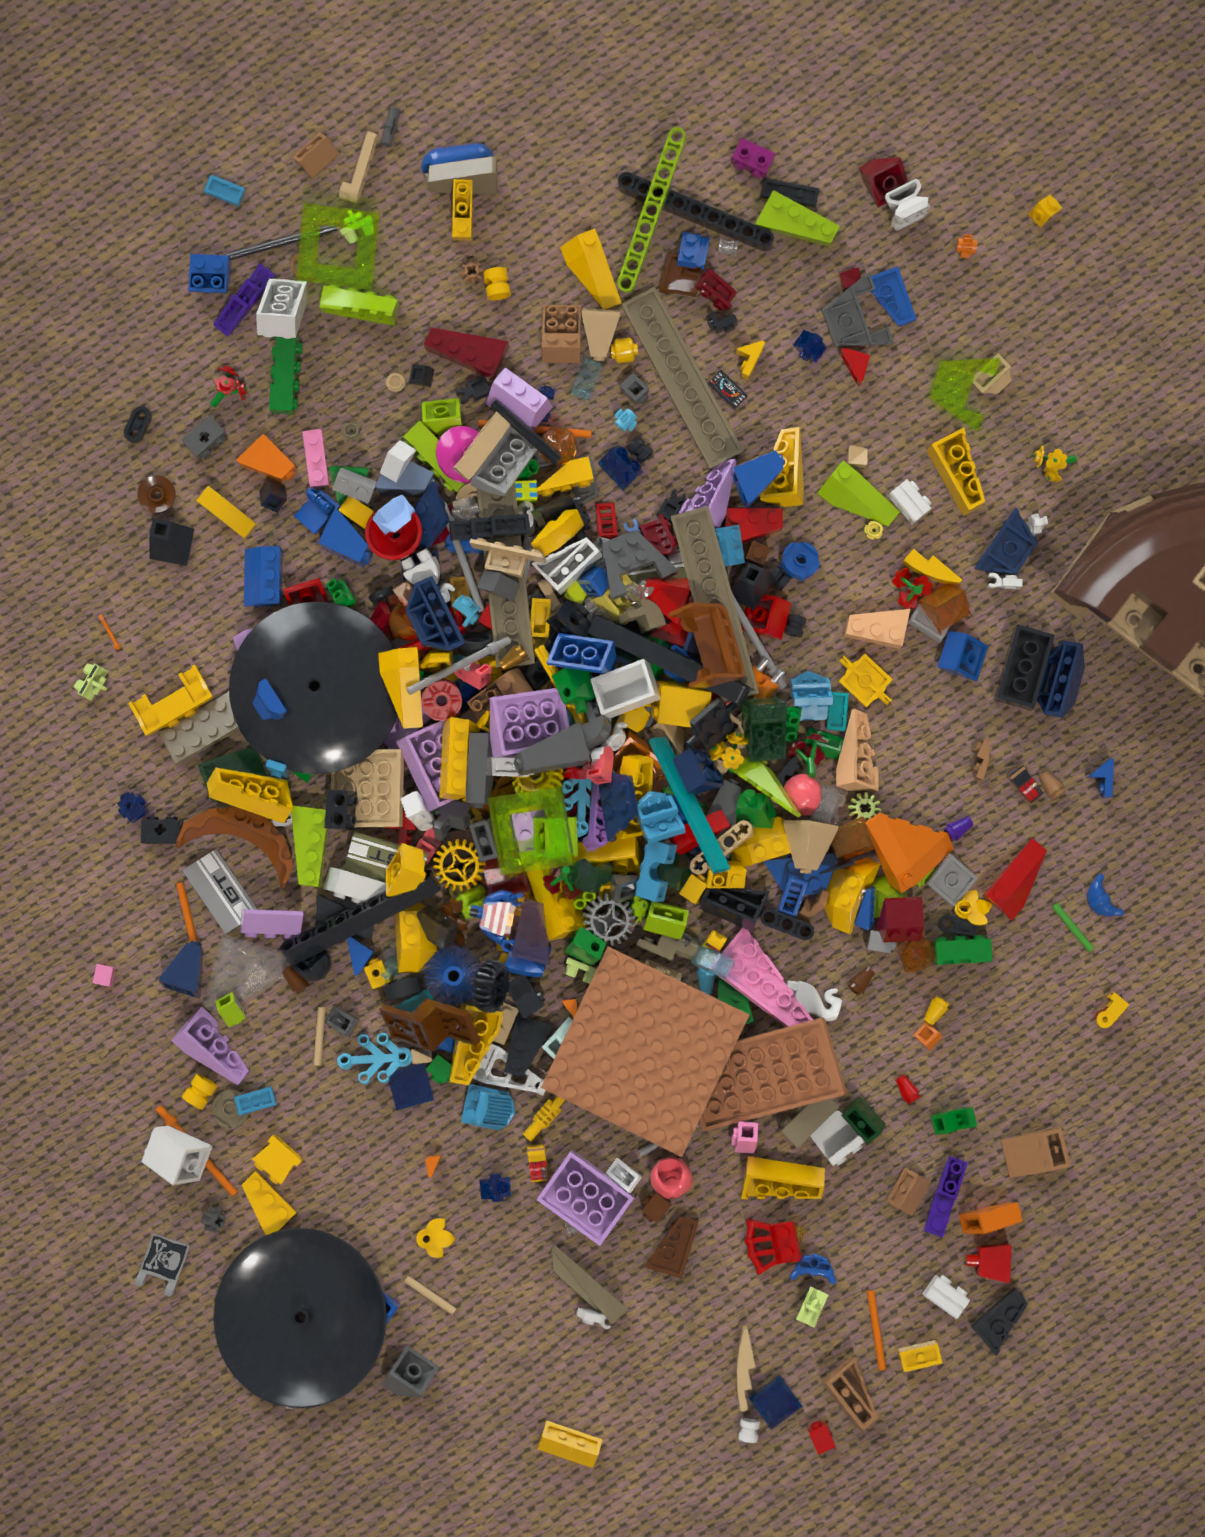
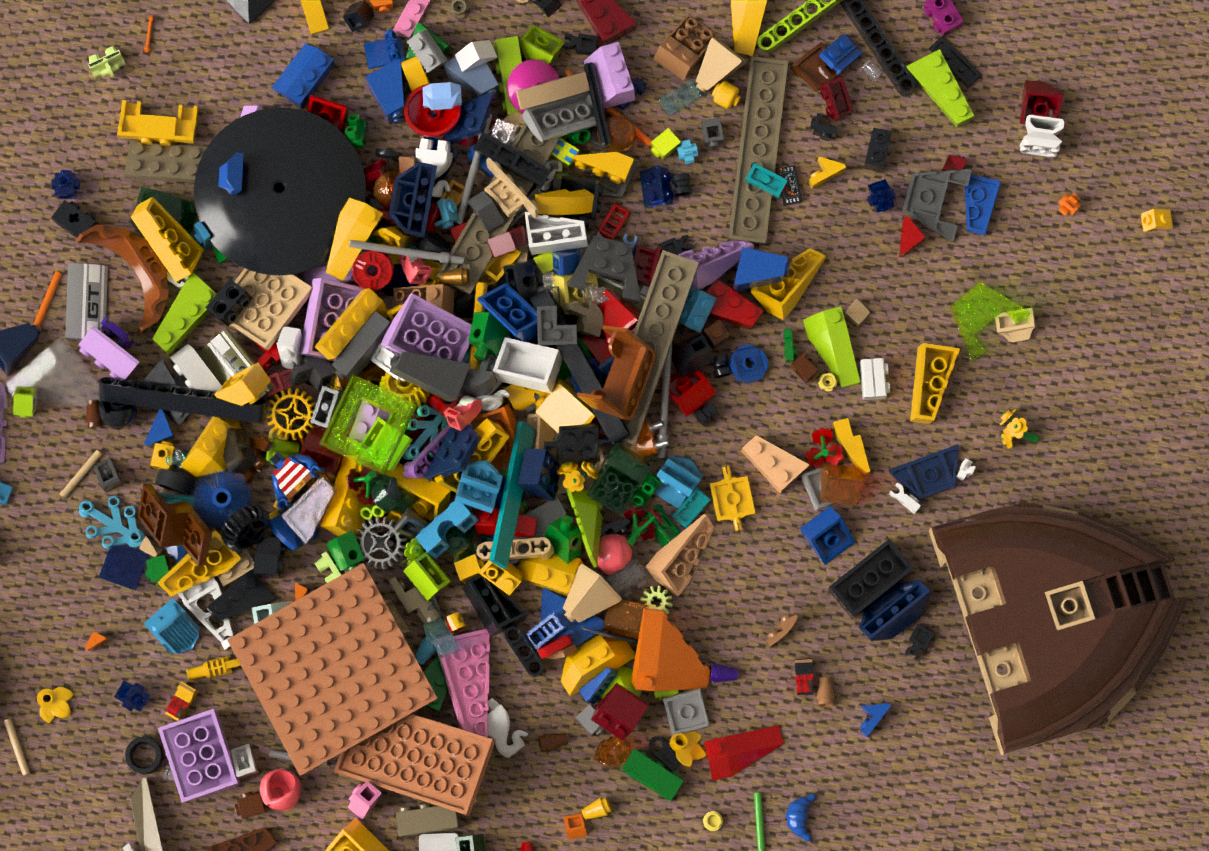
camera: 30 degrees right, 5 degrees down
none -> dark purple plate [101,317,135,349]
none -> black tyre [125,737,164,774]
none -> slope [487,226,529,258]
none -> dark grey plate [537,306,577,345]
none -> red beam [537,633,573,659]
none -> neon yellow brick [651,128,681,160]
none -> light yellow plate [703,811,723,831]
none -> teal plate [745,163,788,198]
none -> green plate [783,328,797,363]
none -> reddish brown brick [790,352,820,383]
none -> black brick [864,128,892,173]
none -> black plate [905,624,934,661]

